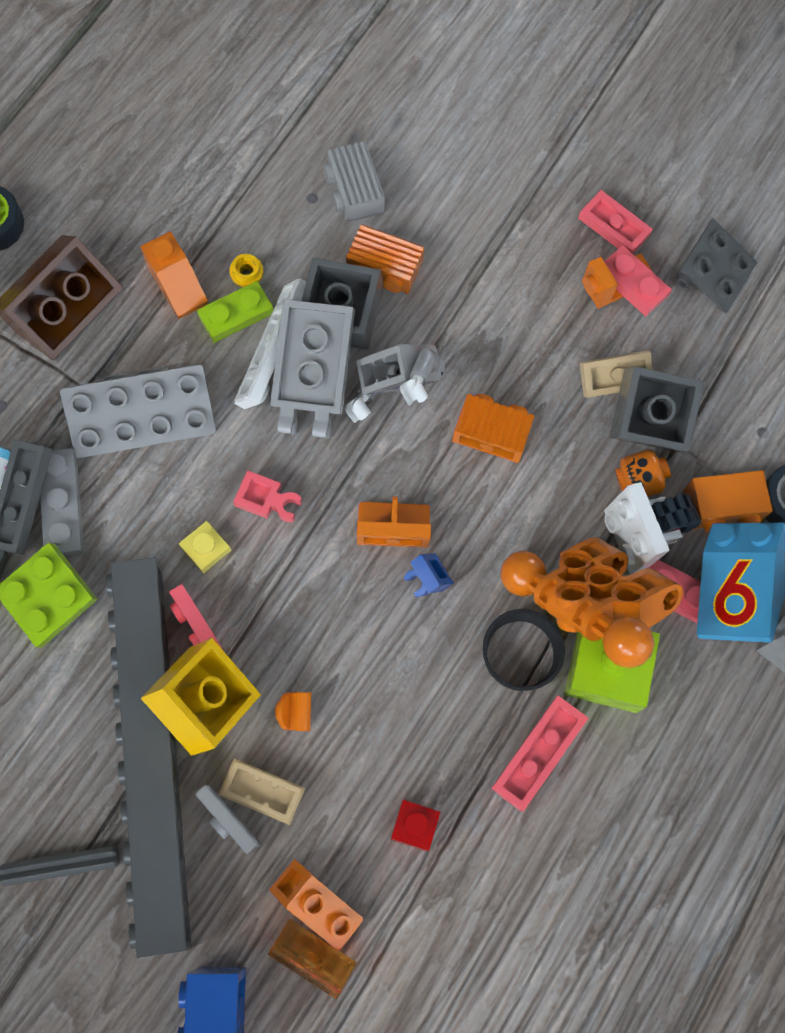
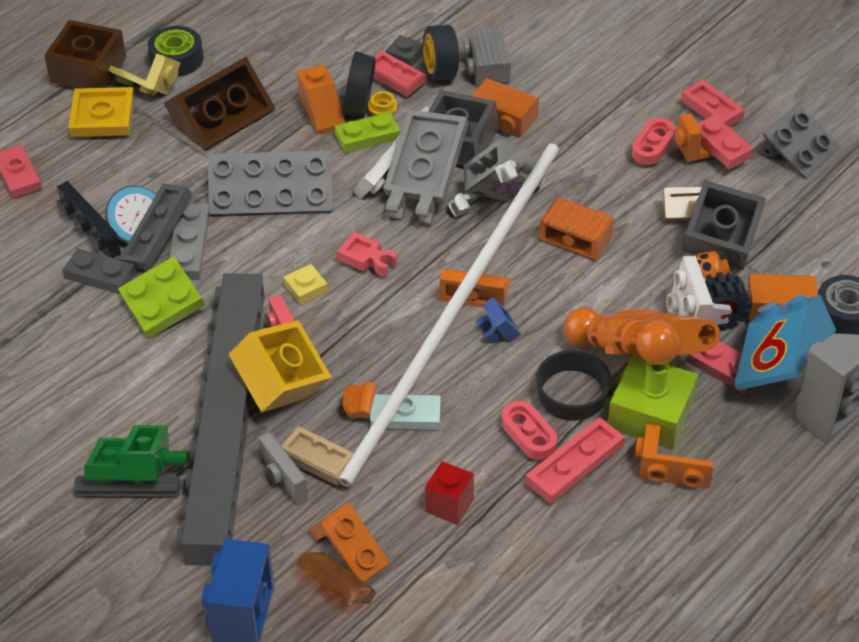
camera: 15 degrees right, 25 degrees down
none -> green plate [84,425,189,484]
none -> white piece [338,143,559,487]
none -> black tyre [343,51,376,116]
none -> light aqua plate [370,394,440,430]
none -> coral plate [373,51,426,97]
none -> dark grey plate [386,35,423,67]
none -> black wheel [422,25,459,81]
none -> coral plate [502,401,557,460]
none -> coral plate [632,118,675,165]
none -> orange bracket [635,424,714,488]

